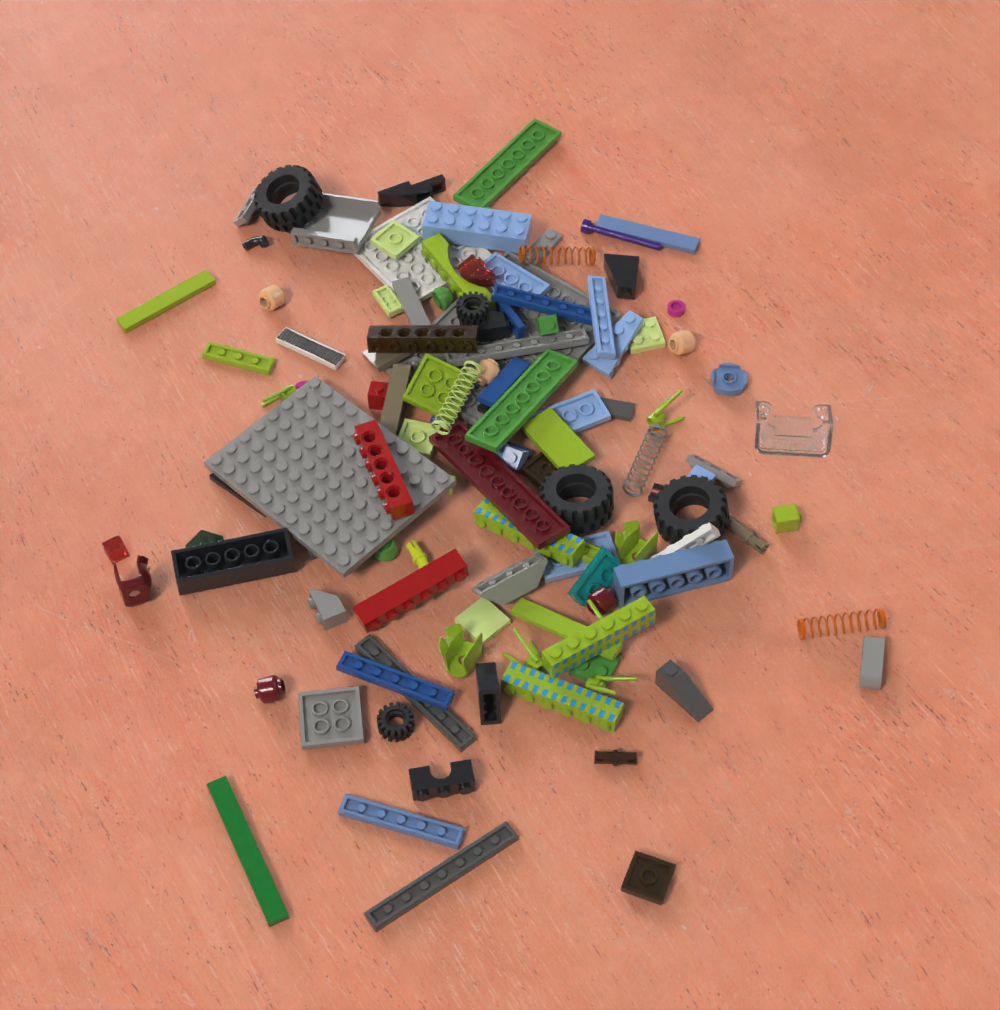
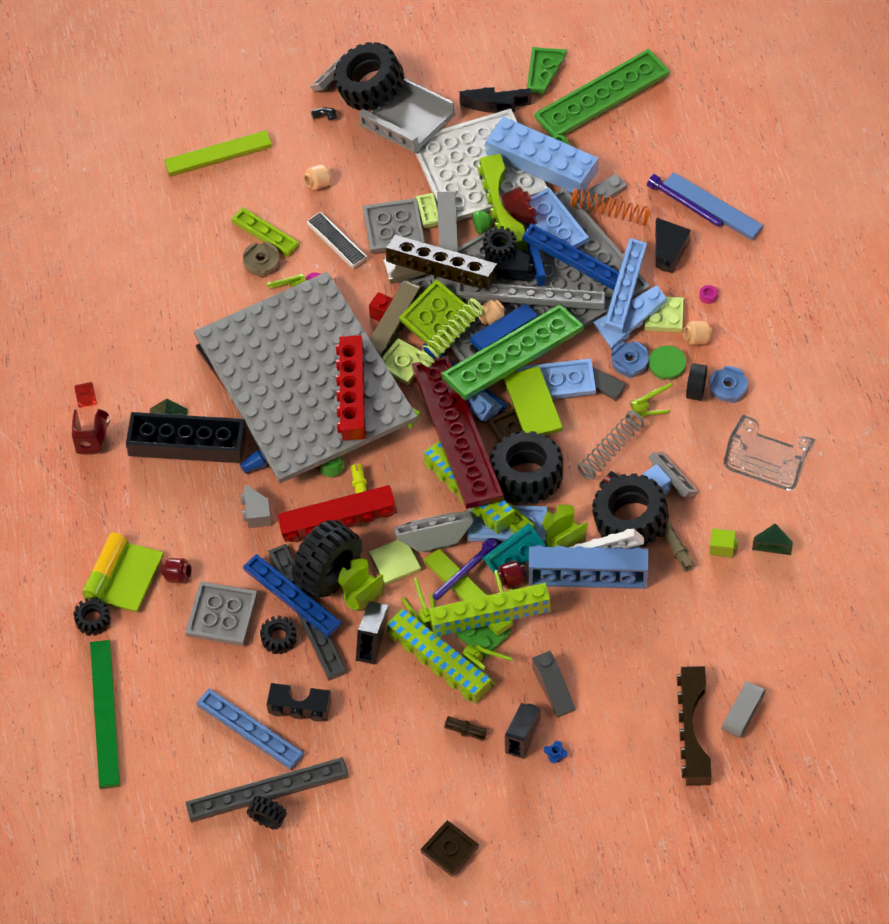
camera: 20 degrees right, 5 degrees up
yellowish green plate [370,220,420,261] -> none
bright green brick [535,314,559,335] -> none
orange piece [797,607,887,640] -> none
none -> black tyre [73,597,111,636]
none -> lime door [82,532,164,612]
none -> blue cone [240,450,268,474]
none -> dark tan plate [243,242,280,278]
none -> black tyre [247,795,287,830]
none -> black tyre [291,520,362,597]
none -> light grey plate [363,198,425,254]
none -> dark purple piece [433,538,499,600]
none -> black slope [505,703,540,759]
none -> bright green wing [527,47,567,94]
none -> blue plate [544,741,568,763]
none -> medium blue plate [611,341,649,378]
none -> bright green tile [649,345,686,380]
none -> dark brown arch [677,666,712,786]
none -> black tyre [686,363,707,401]
none -> clear green slope [752,523,793,555]

